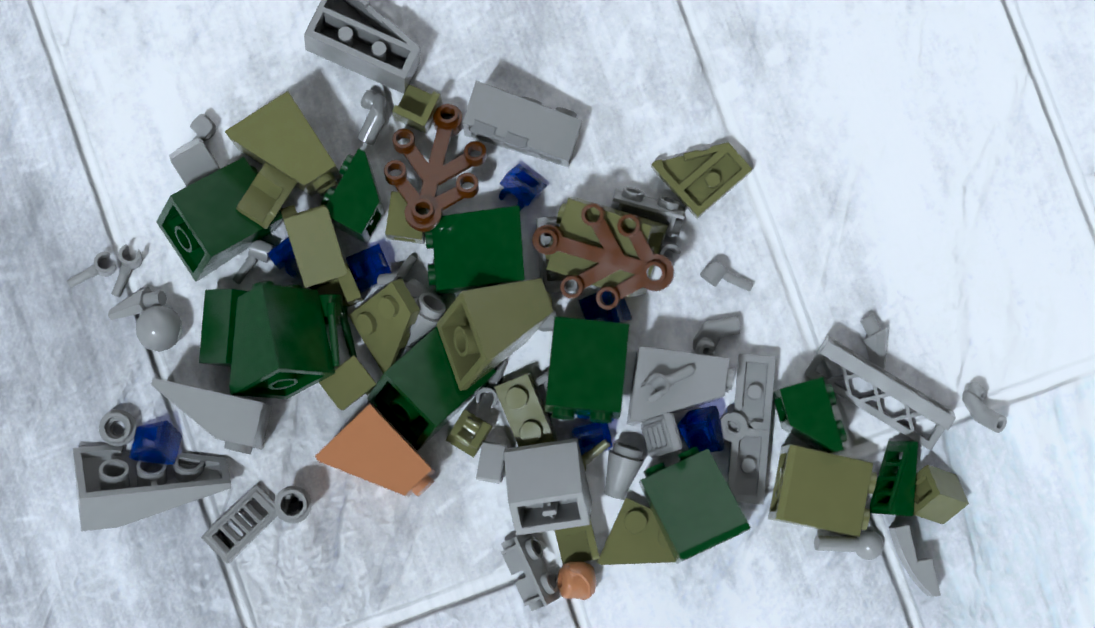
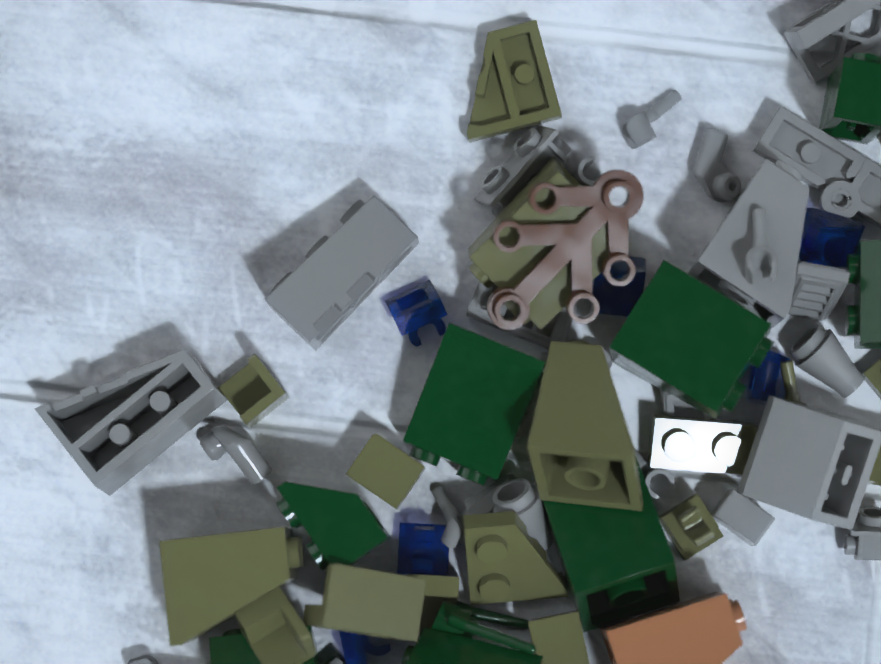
camera: 55 degrees left, 0 degrees up
reddish brown plant [384,104,487,232] -> none

